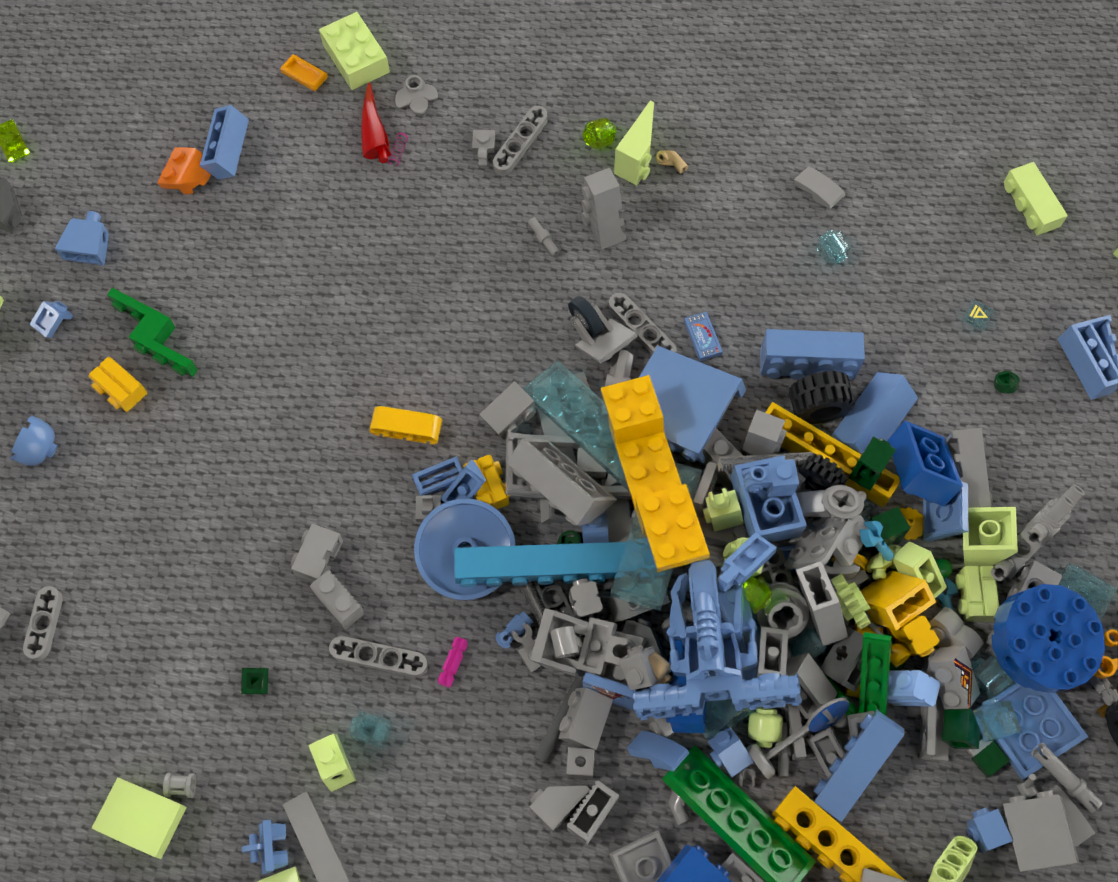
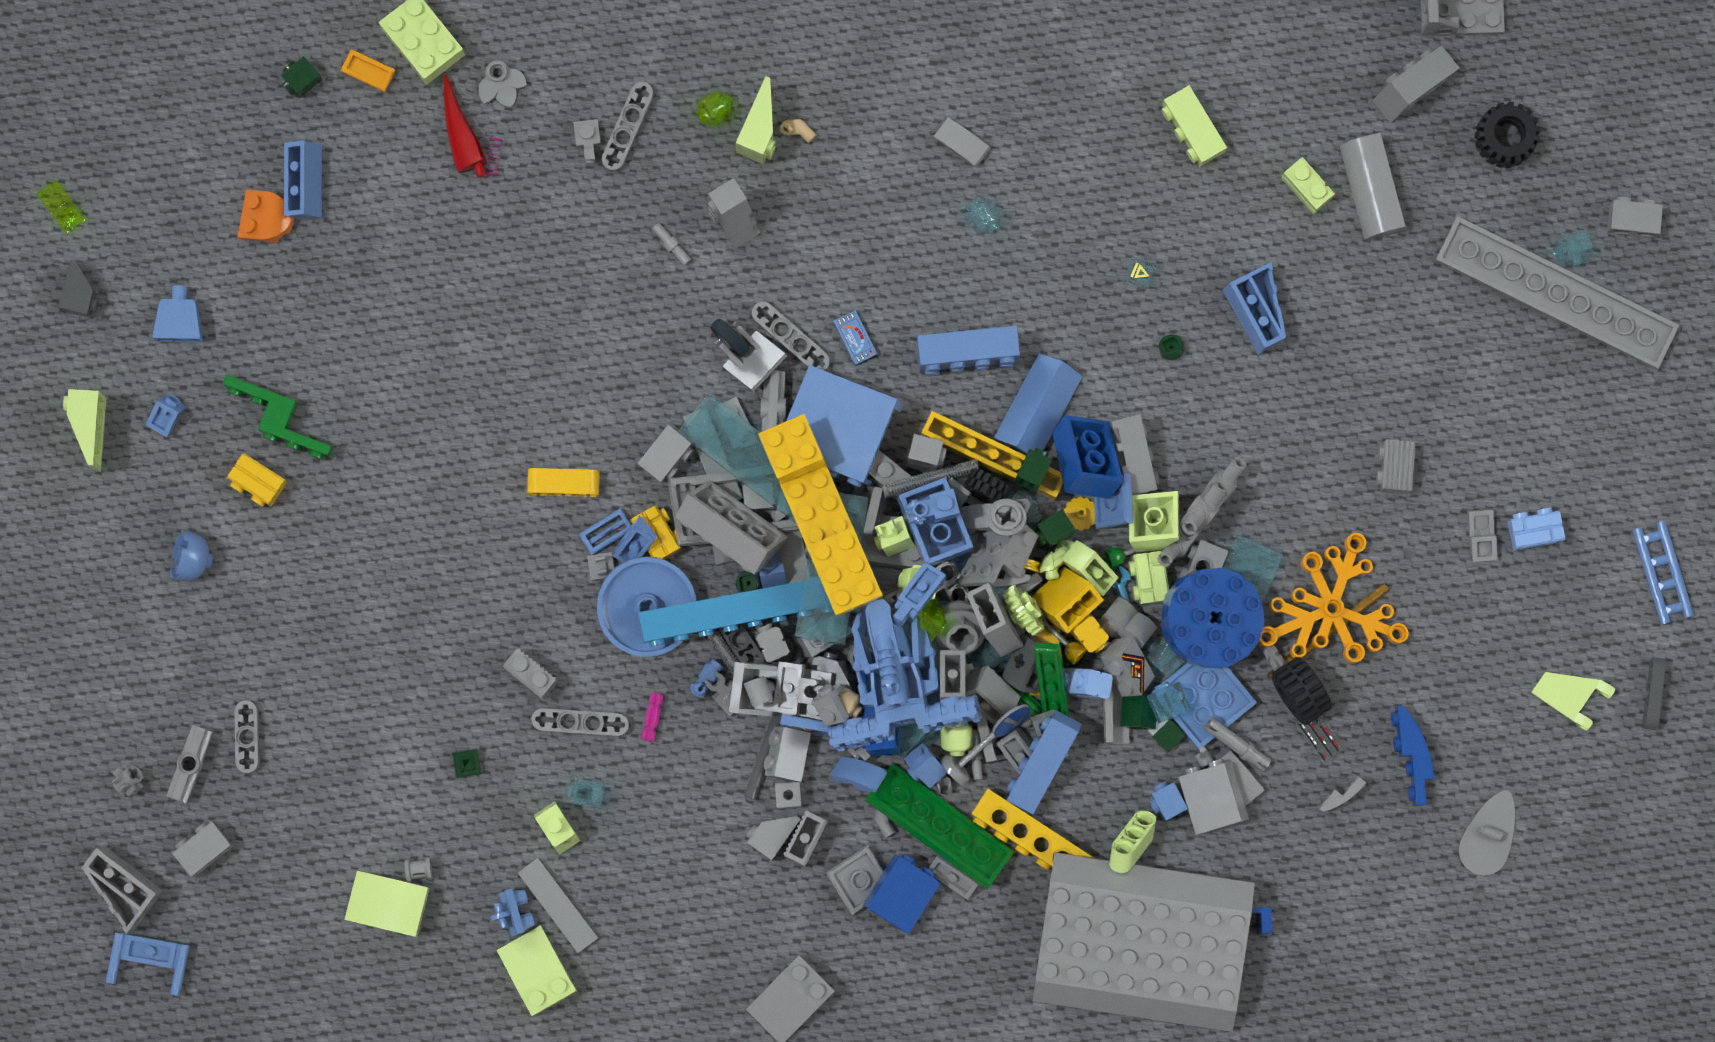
camera: 15 degrees left, 15 degrees up
light grey brick [291,524,343,582] -> none
black tyre [789,371,855,424] -> none
dark azure bar [860,521,894,561] -> none
none -> dark green brick [281,56,322,98]

